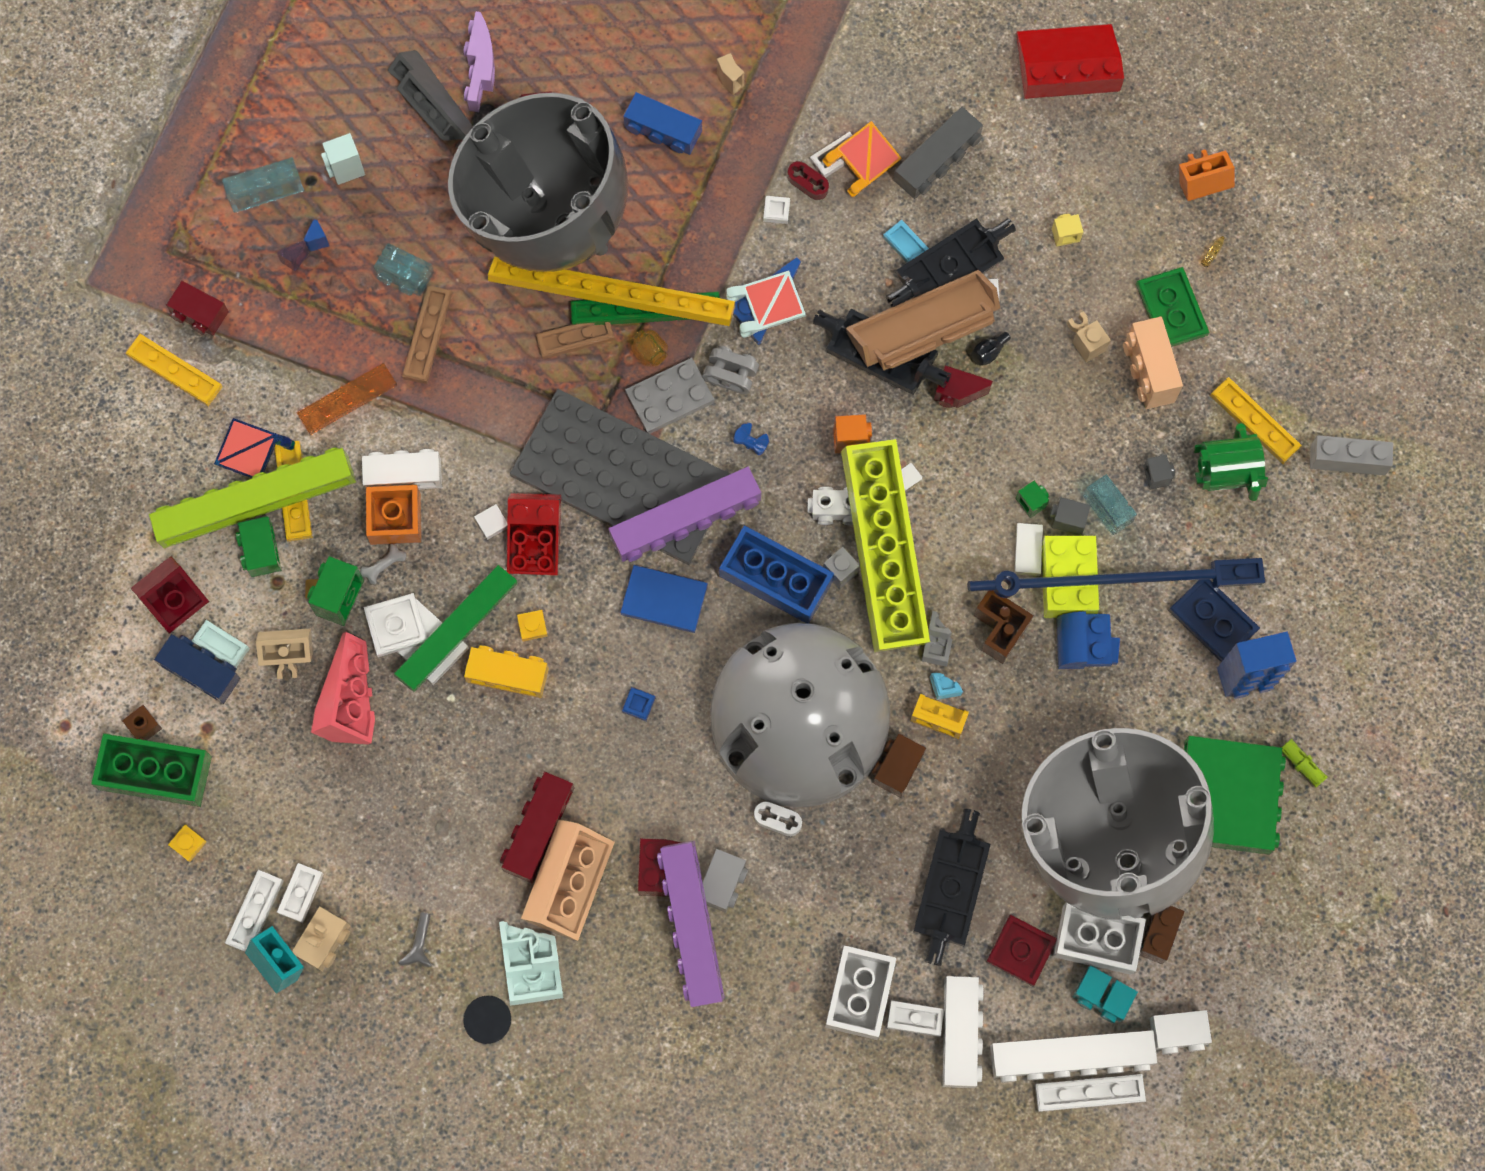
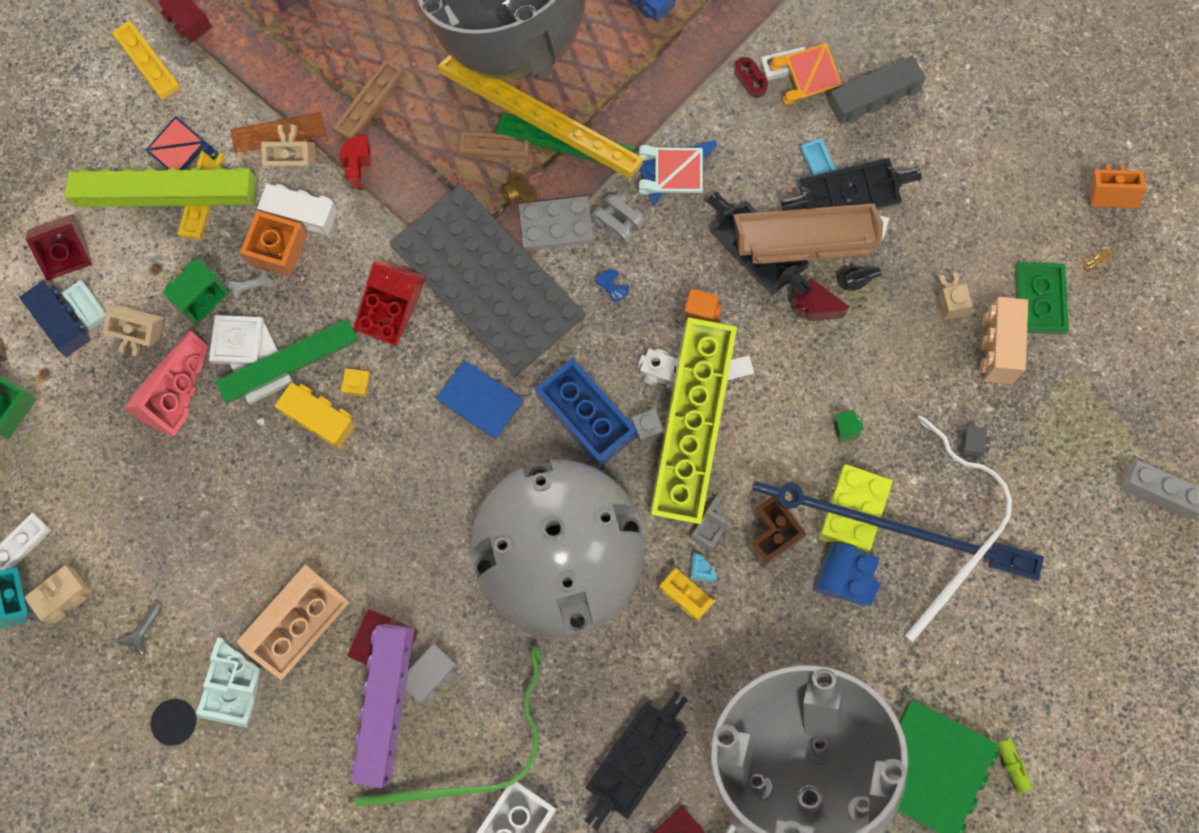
camera: 25 degrees right, 0 degrees up
green brick [236,516,282,577] -> none
white plate [277,863,324,923] -> none
clear light blue brick [374,243,434,296] -> none
white tile [474,504,507,540] -> none
dark red brick [500,771,575,883] -> none
medium lavender brick [609,466,761,562] -> none
blue tile [622,687,656,722] -> none
clear yellow head [631,330,668,367] -> none
white beam [754,802,802,836] -> none
white tile [763,196,790,224] -> none
reddish brown brick [872,734,926,798] -> none
white tile [1014,523,1043,576] -> none
red slope [1016,24,1124,99] -> none
dark grey brick [1049,497,1090,536] -> none
light yellow plate [1052,214,1083,247] -> none
clear light blue brick [1083,474,1137,535] -> none
dark blue tile [1168,579,1260,662] -> none
green container [1194,423,1268,501] -> none
yellow tile [1210,377,1302,464] -> none
blue brick [1217,631,1297,699] -> none
none -> tan brick [261,125,316,166]
none -> red brick [339,135,371,188]
none -> bright green piece [355,645,541,807]
none -> pearl gold piece [501,173,537,204]
none -> white piece [905,415,1012,642]

